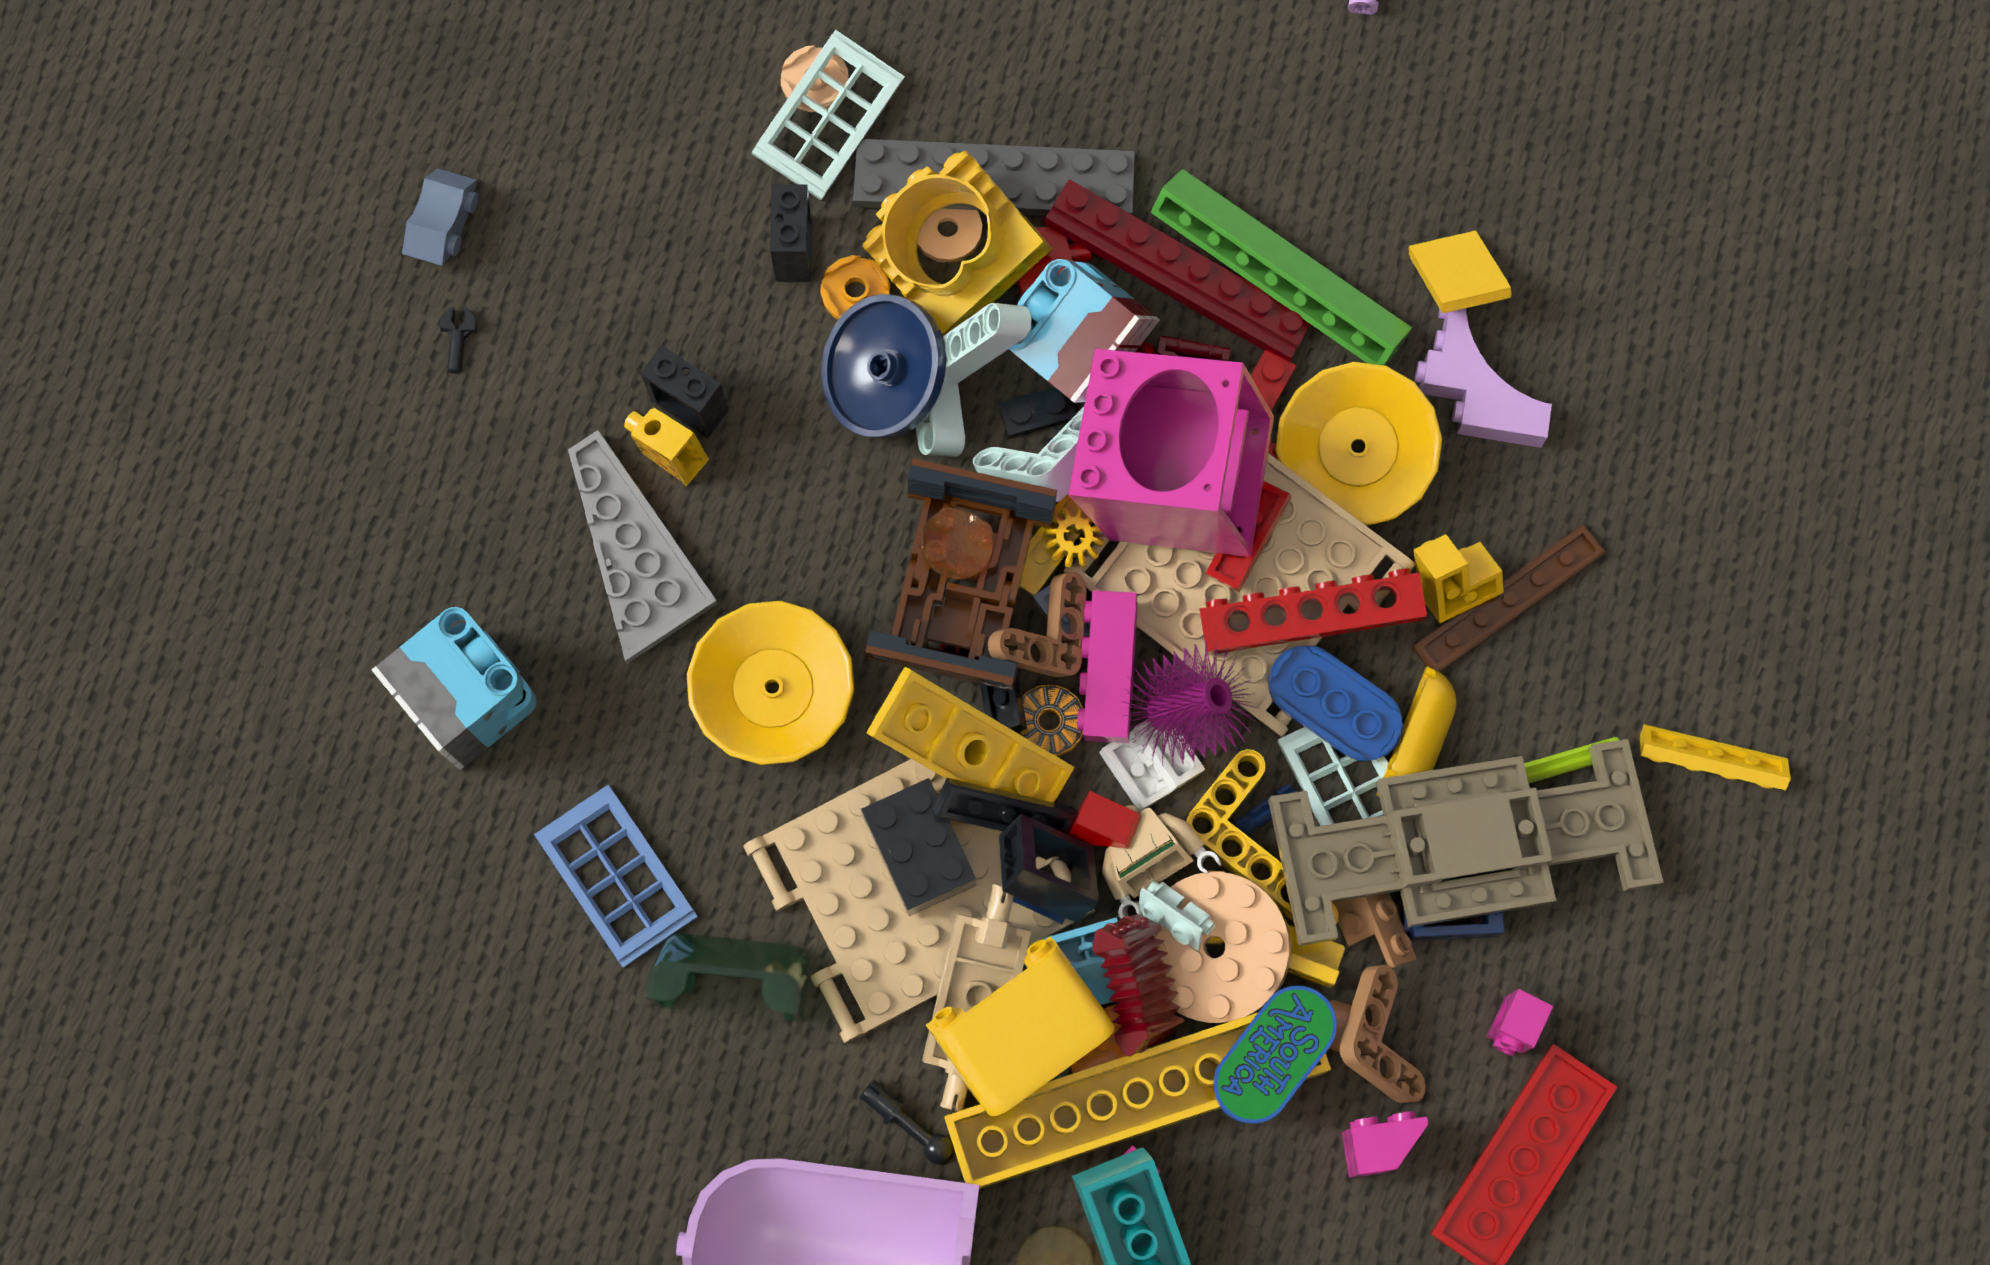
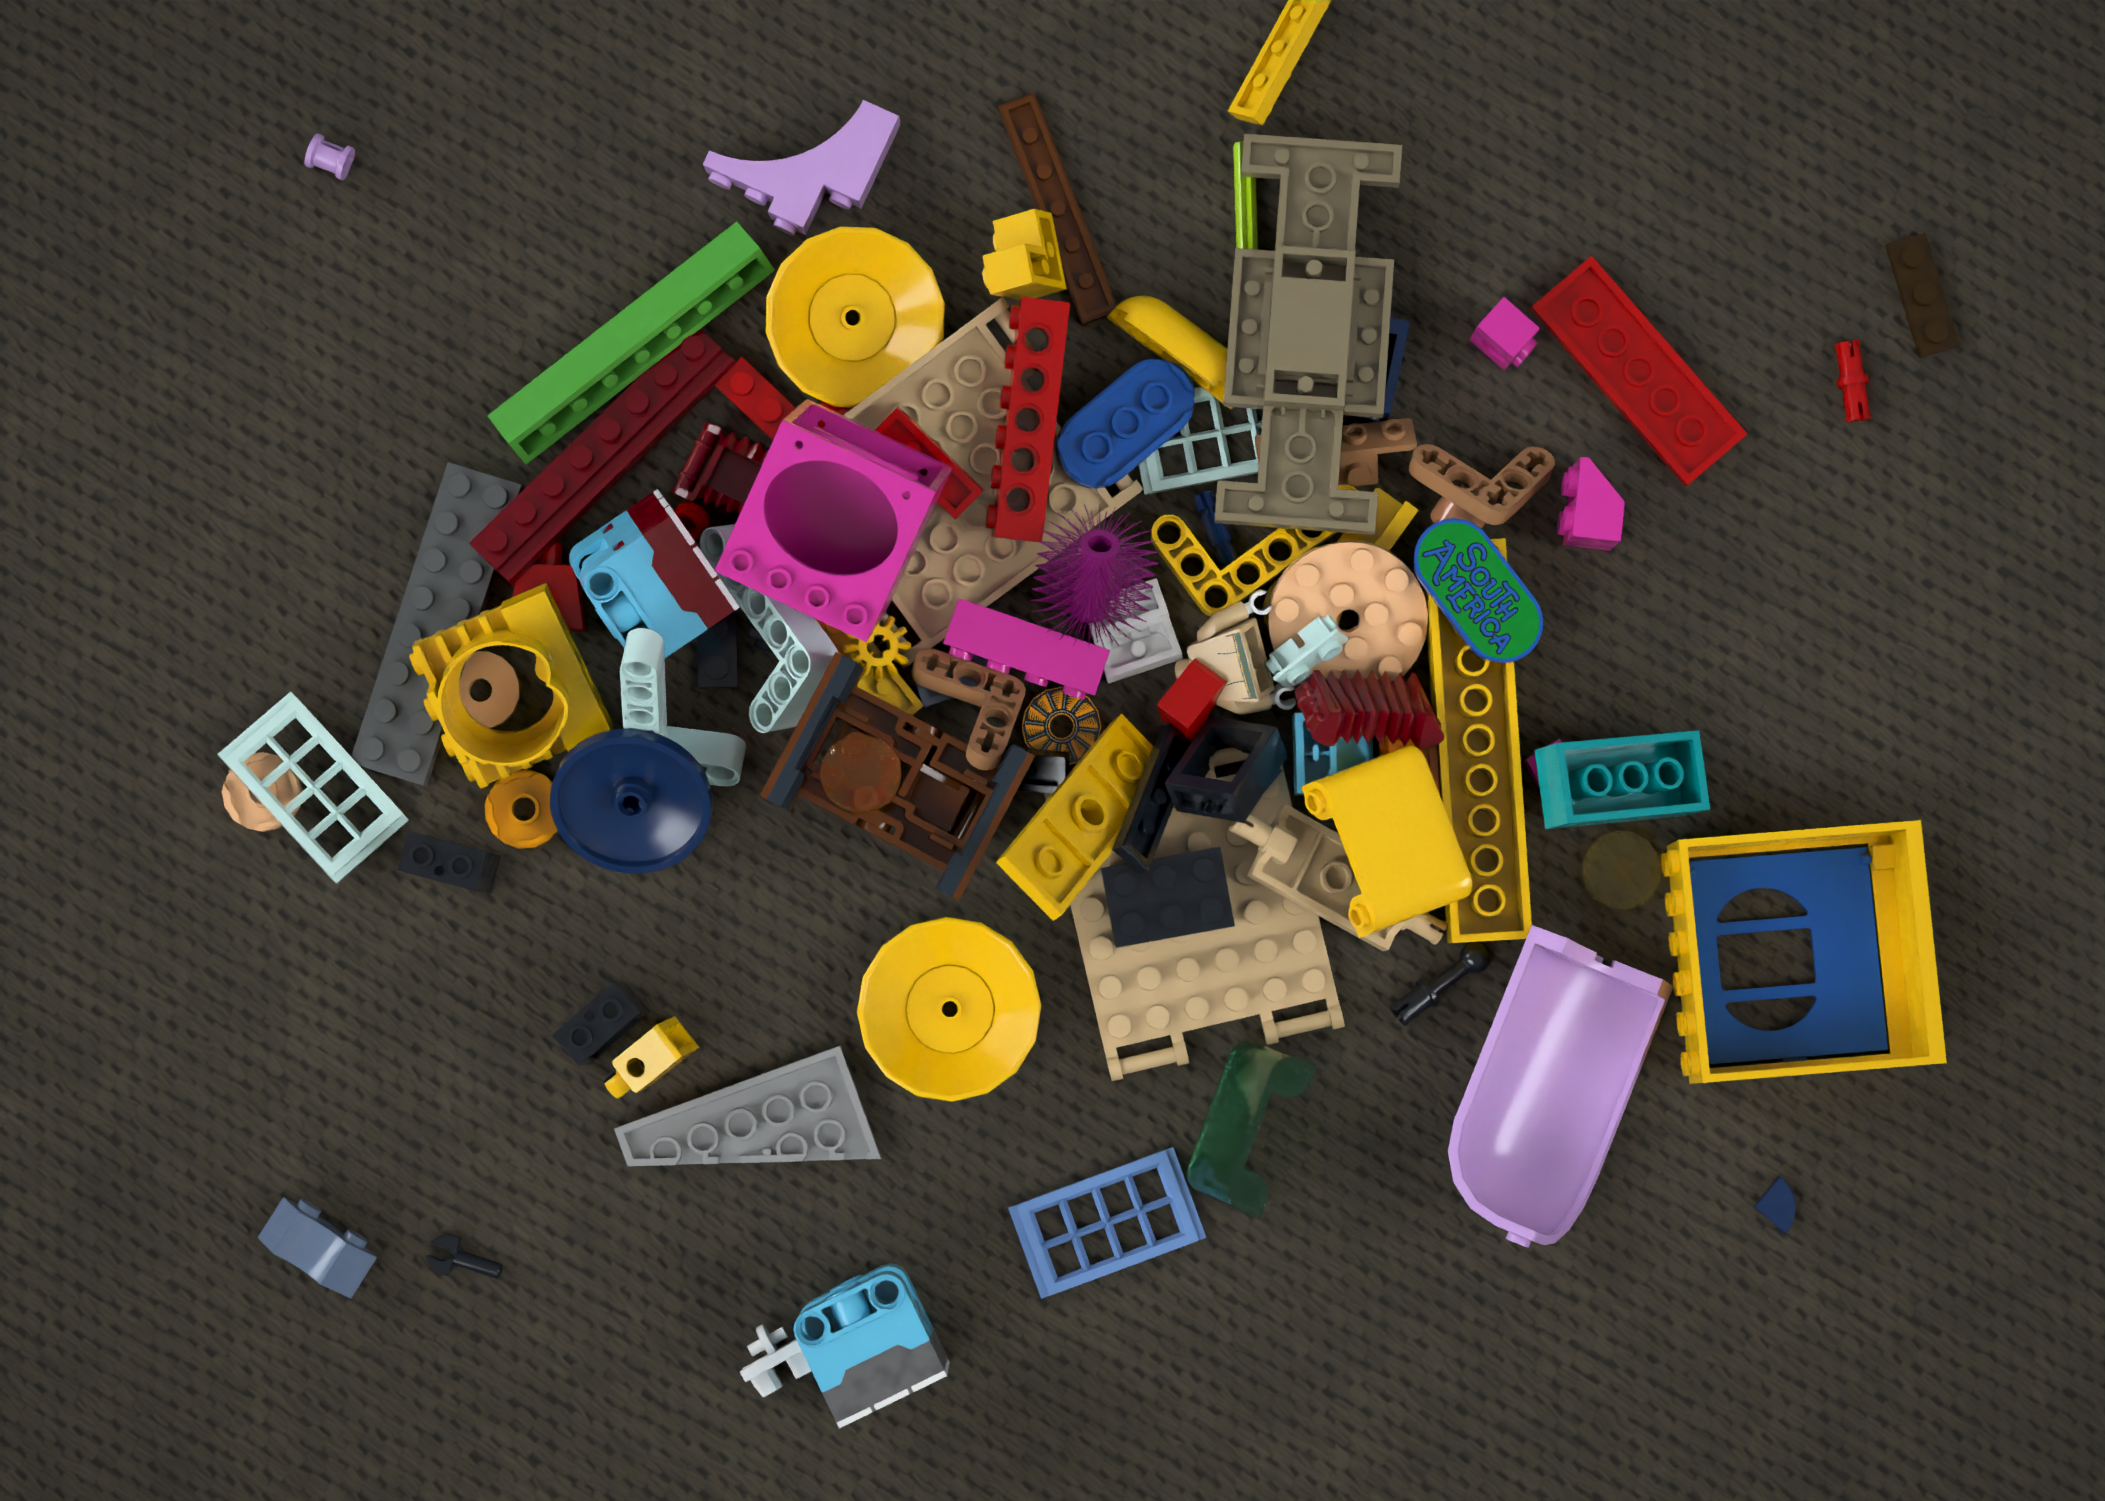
camera: 70 degrees left, 10 degrees up
yellow tile [1409,231,1511,313] -> none
none -> white hips [740,1324,811,1397]

